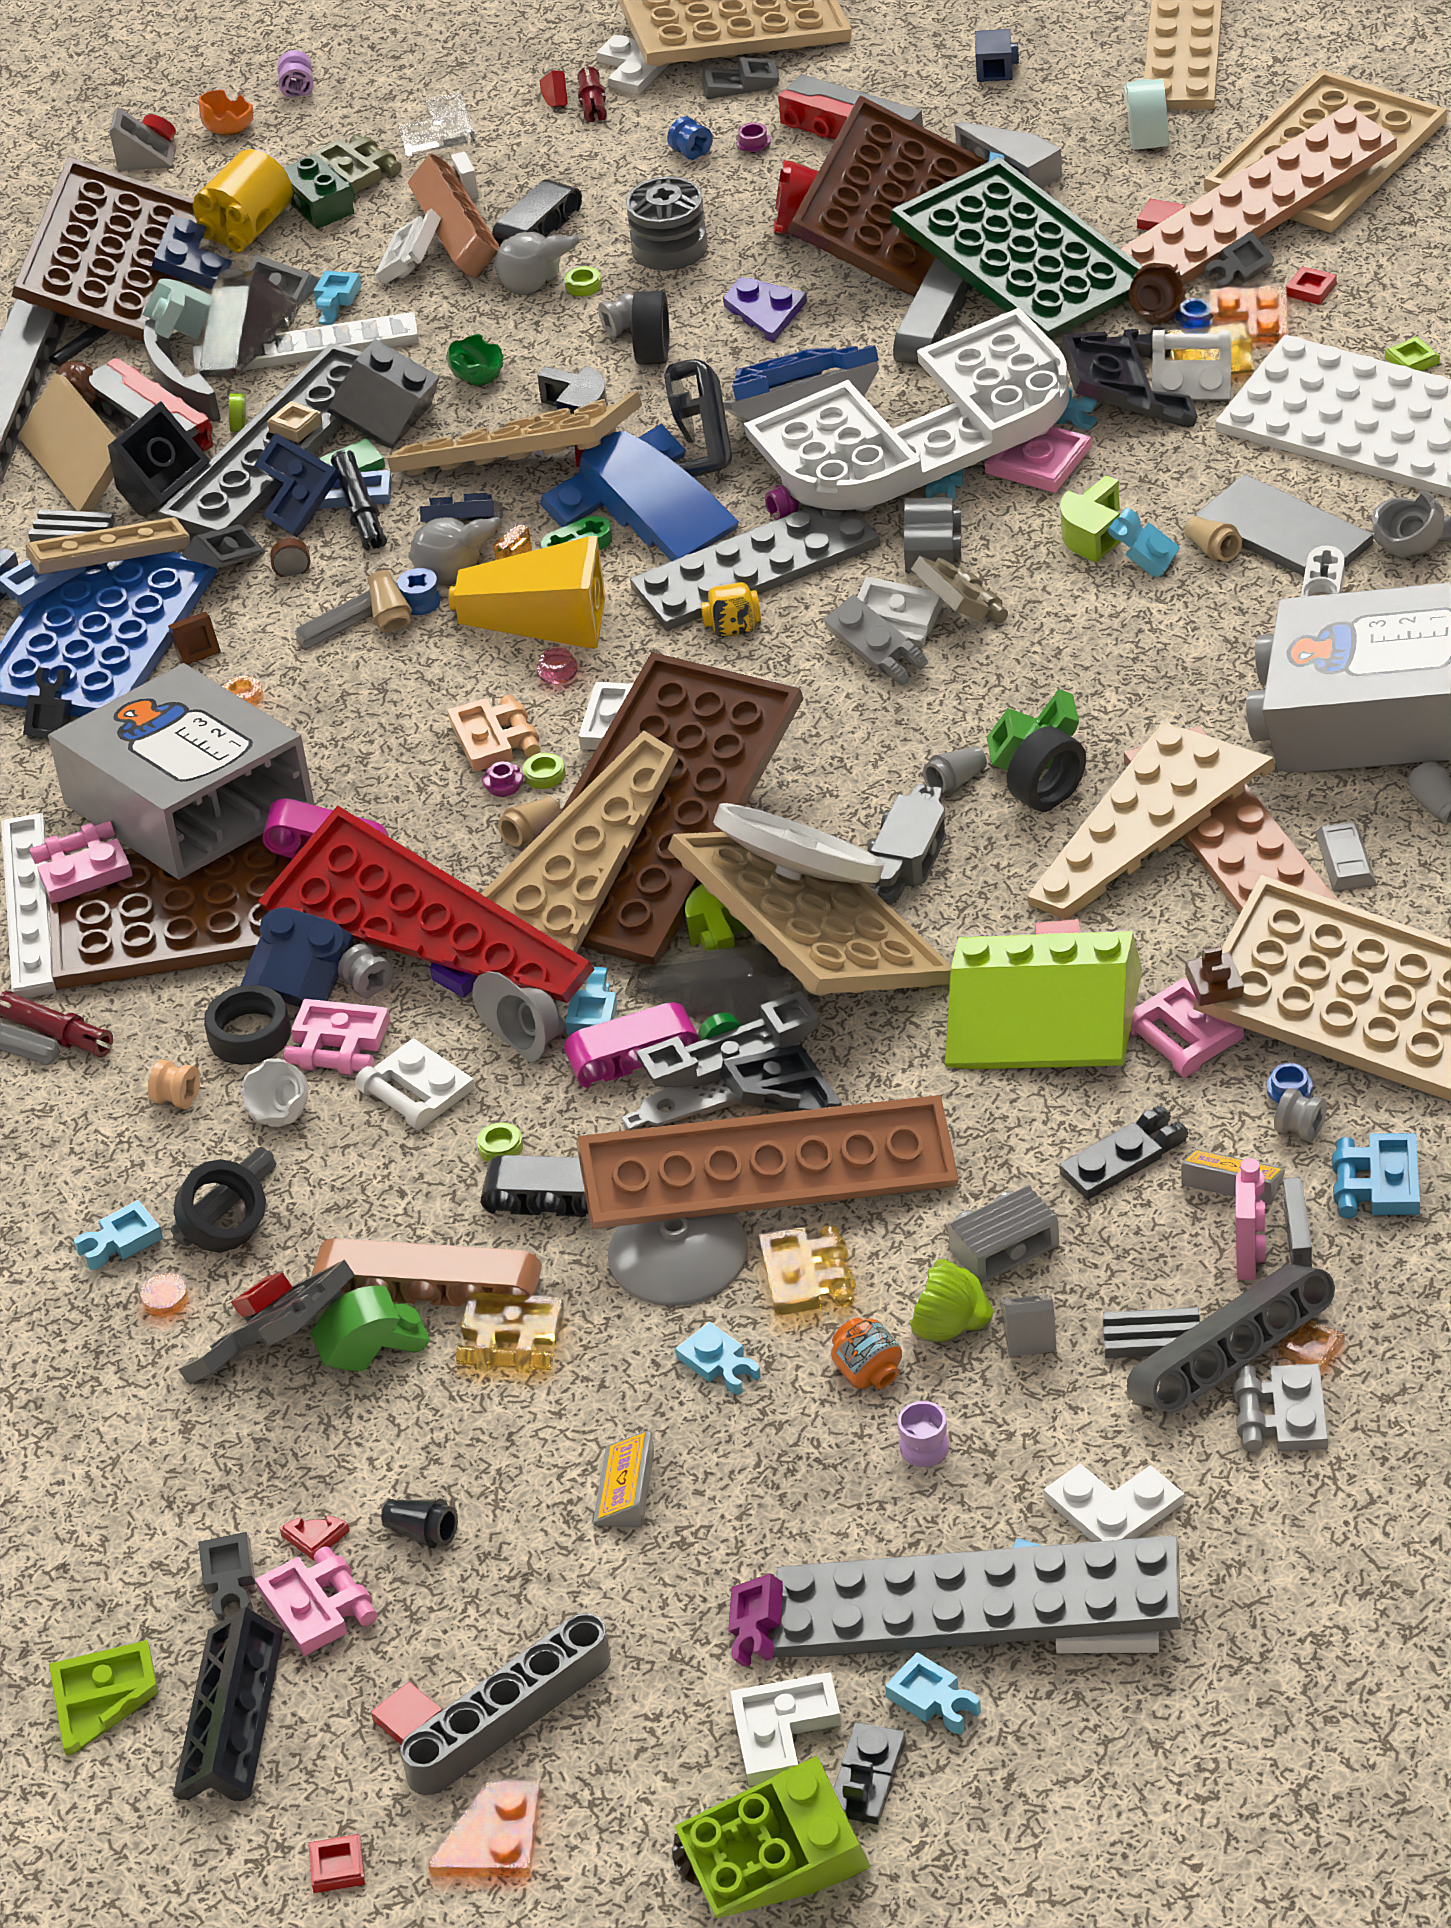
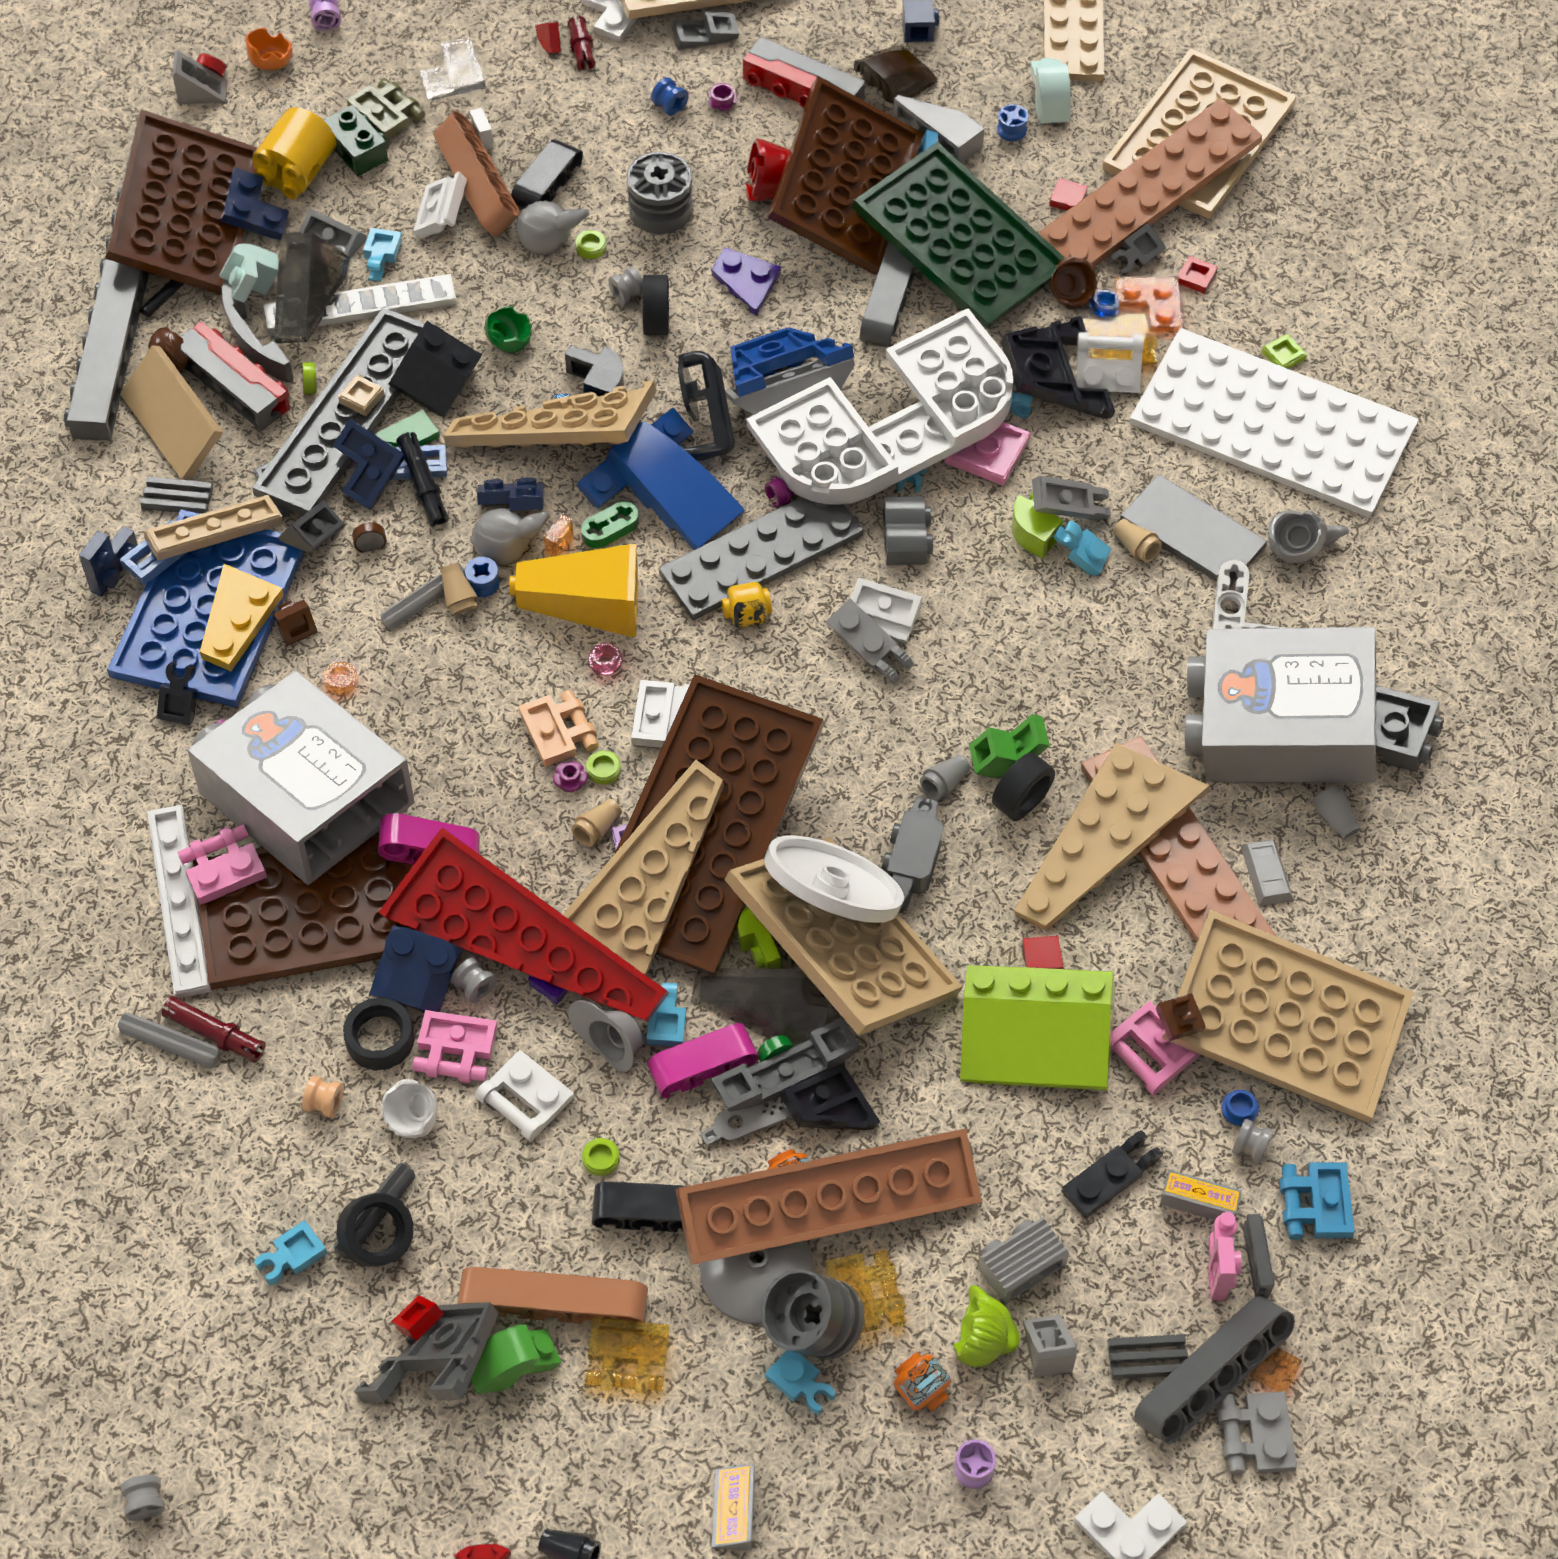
camera: 10 degrees left, 15 degrees up
black slope [108,401,210,517] -> none
clear orange tile [140,1273,189,1318] -> none
dark tan plate [911,556,1008,623] -> none
none -> yellow wing [200,564,284,671]
none -> dark grey wheel [761,1268,865,1360]
none -> dark brown slope [854,45,938,104]
none -> blue wheel [997,104,1028,142]
none -> light grey hinge [1032,476,1111,520]

